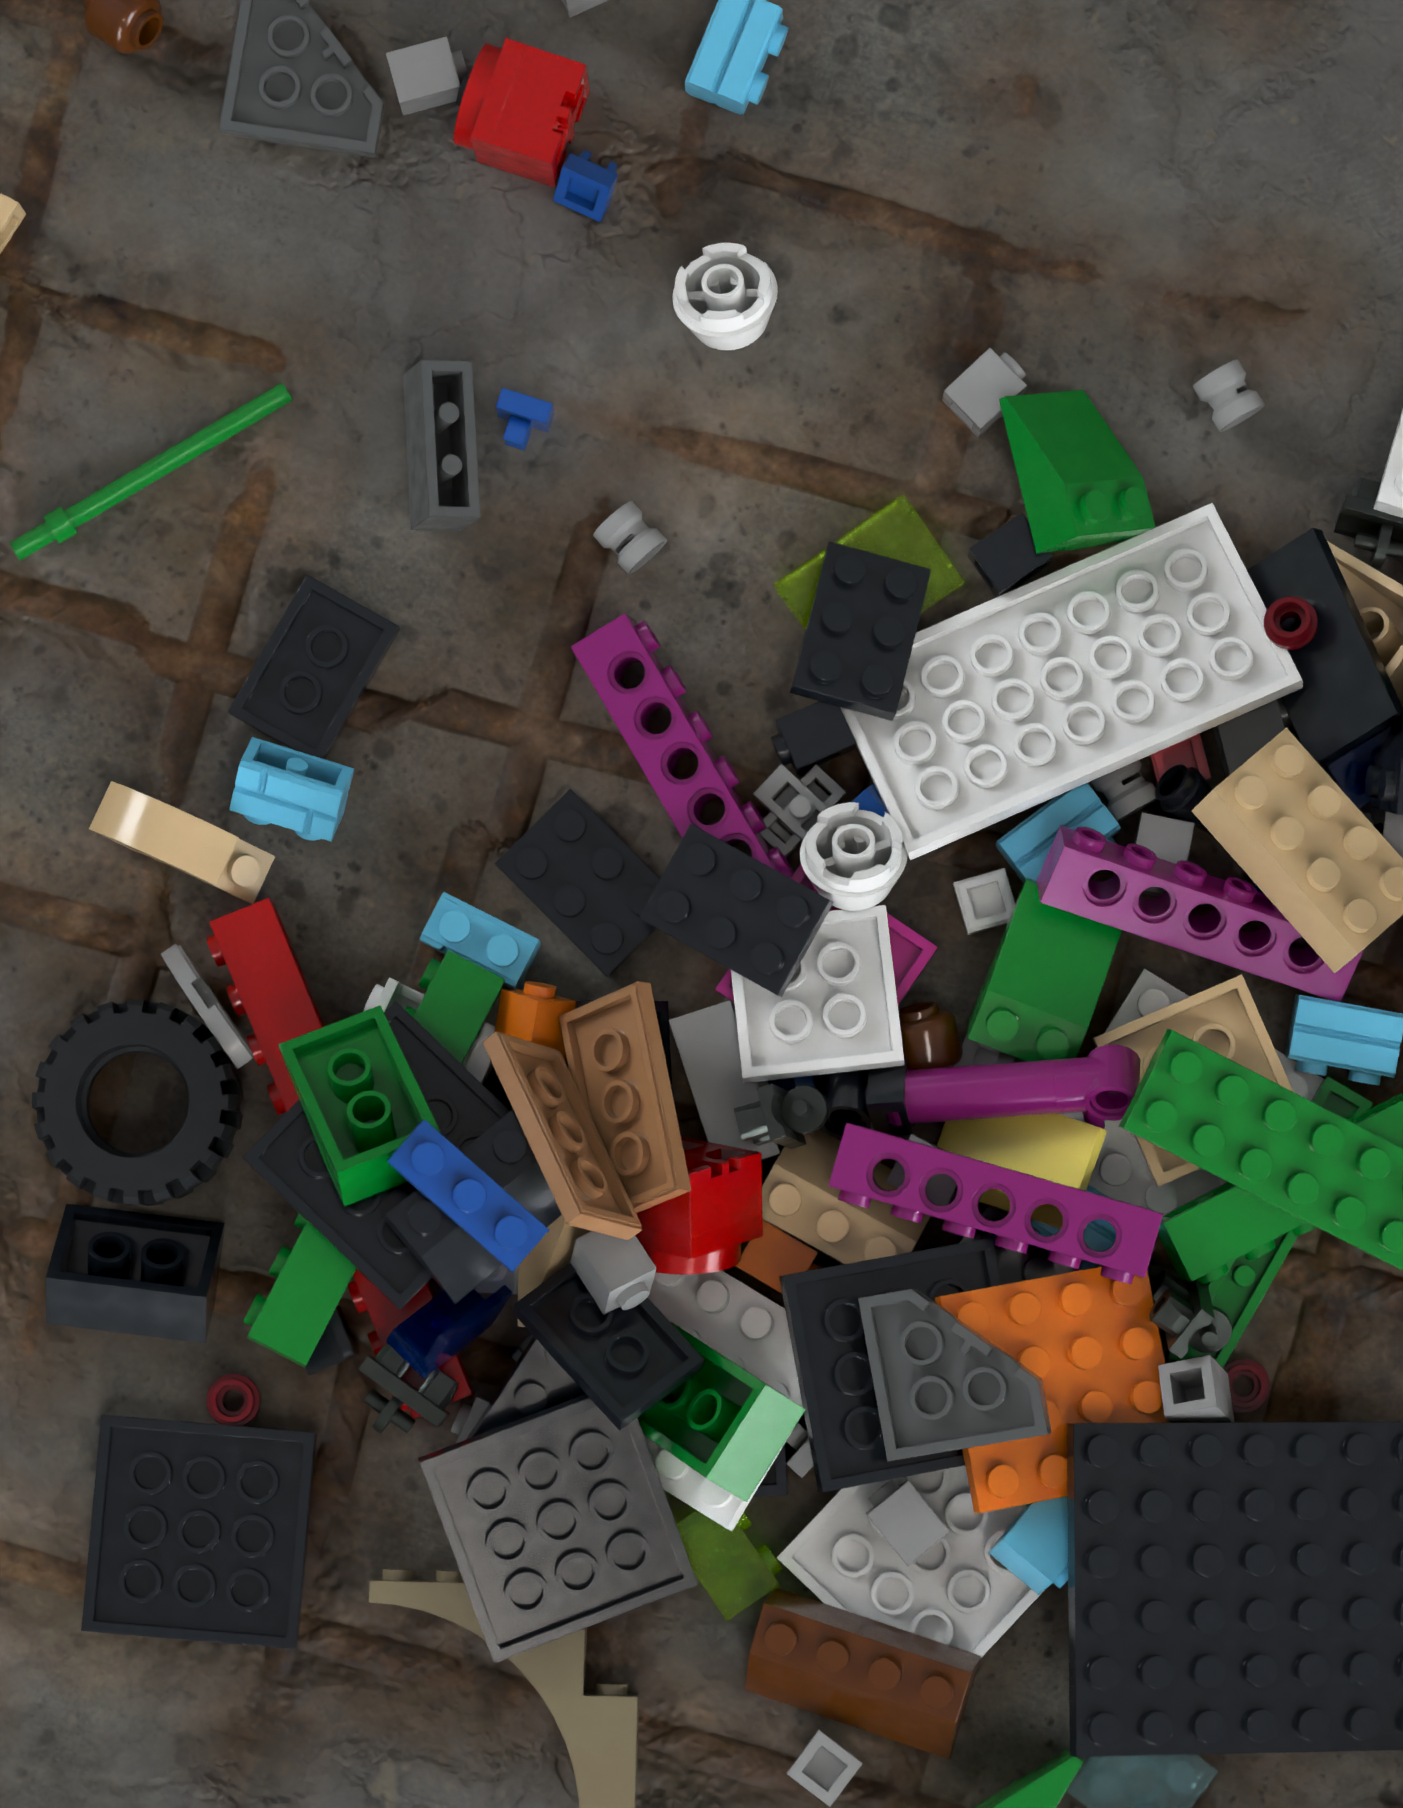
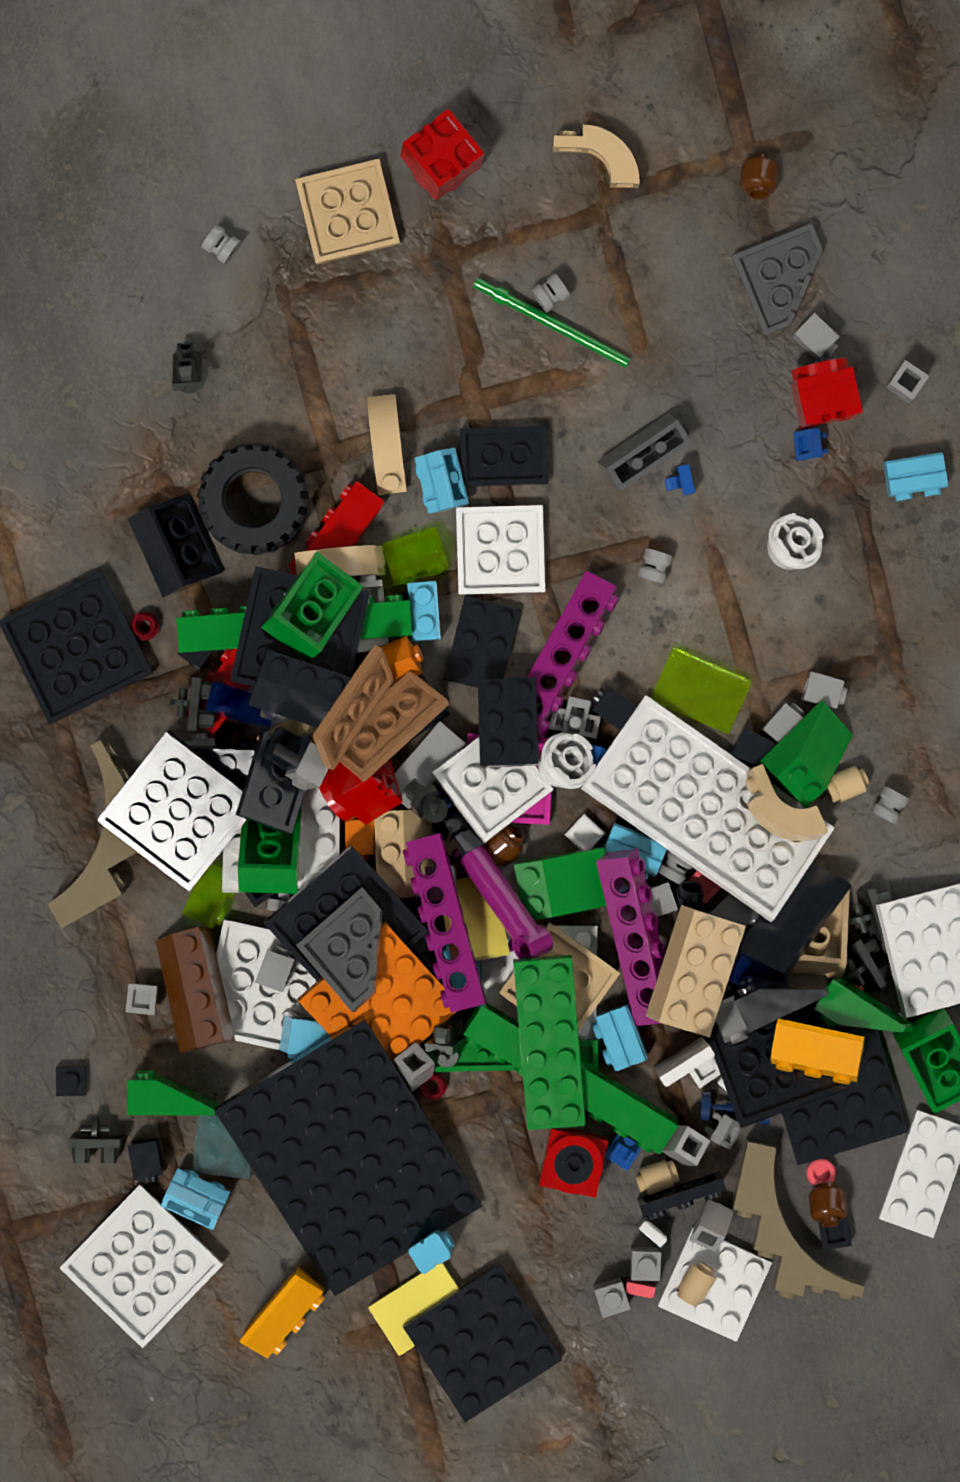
camera: 50 degrees right, 5 degrees up
light grey tile [161,944,253,1069] -> none
blue plate [386,1119,549,1272] -> none
black plate [790,541,931,721] -> none
dark red plate [1264,596,1318,650] -> none
none -> black panel [262,726,312,771]
none -> tan arch [294,545,385,577]
none -> clear neon green bracket [382,526,449,585]
none -> white plate [456,505,545,595]
none -> light grey wheel [531,273,570,313]
none -> tan arch [746,764,828,841]
none -> light grey brick [761,703,806,744]
none -> tan brick [827,765,870,803]

